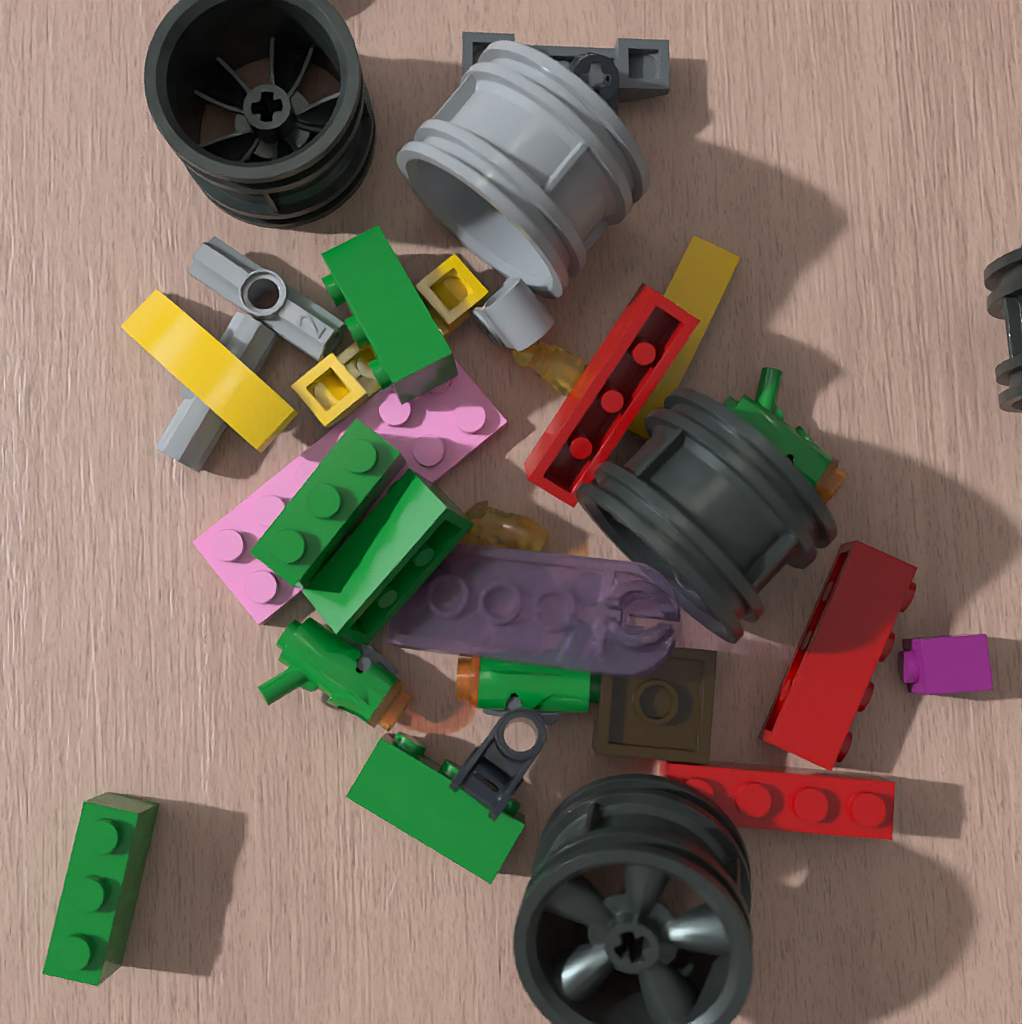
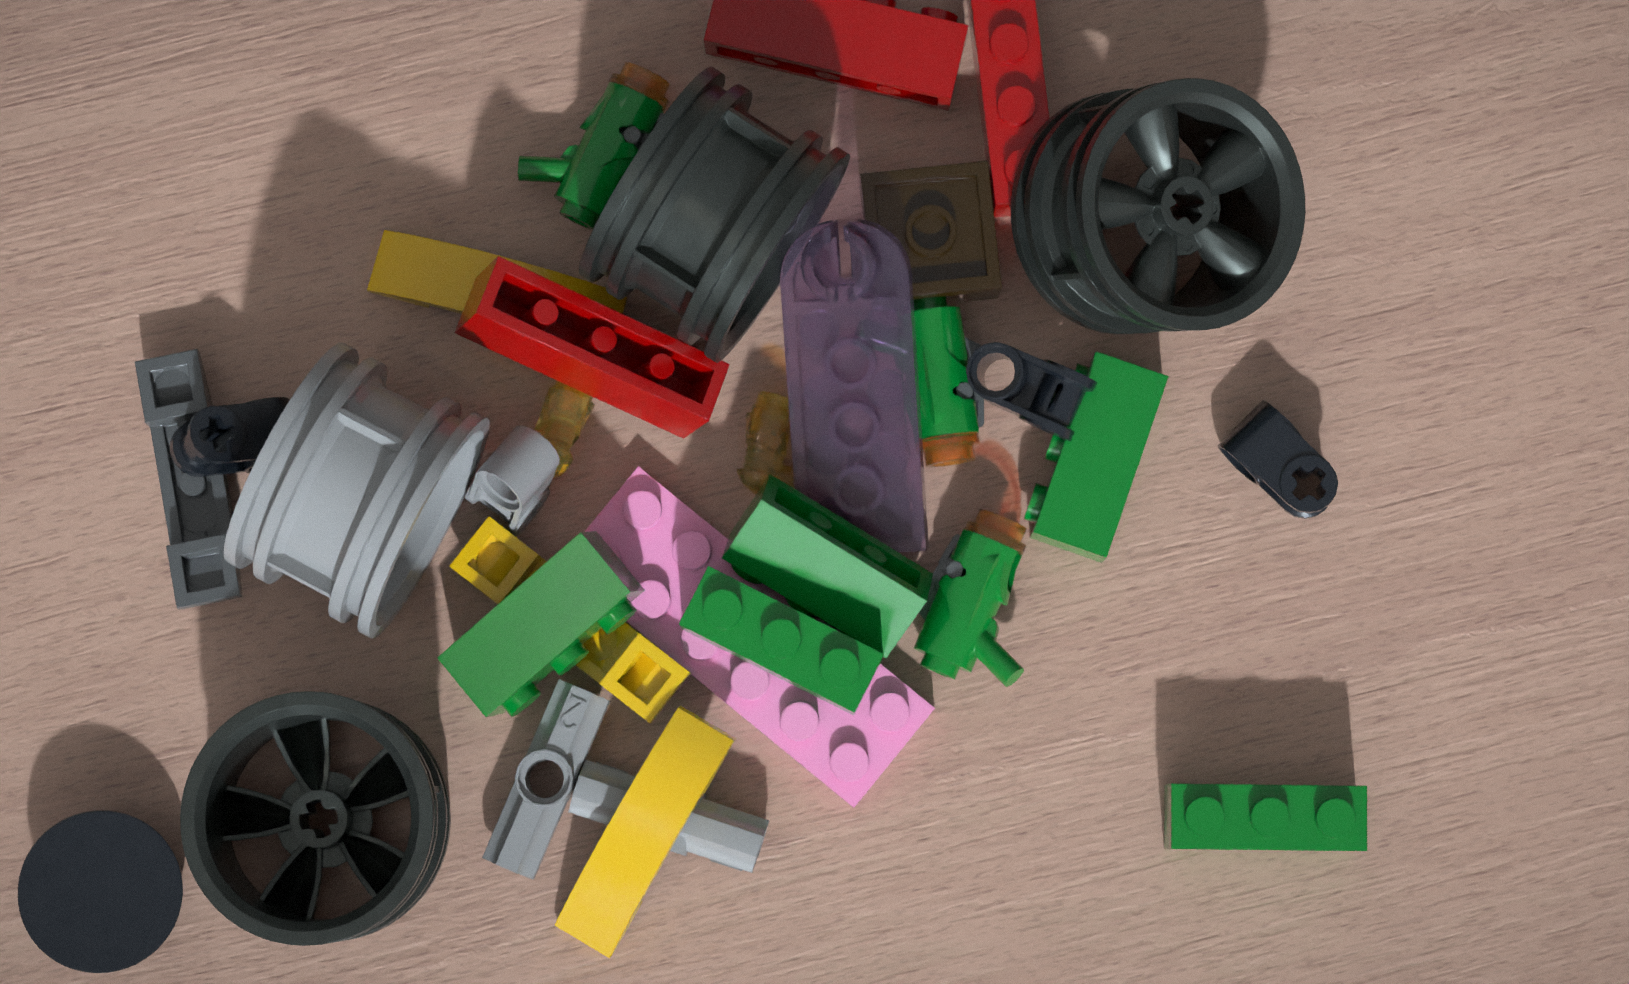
camera: 100 degrees left, 0 degrees up
none -> black piece [1218,400,1338,519]

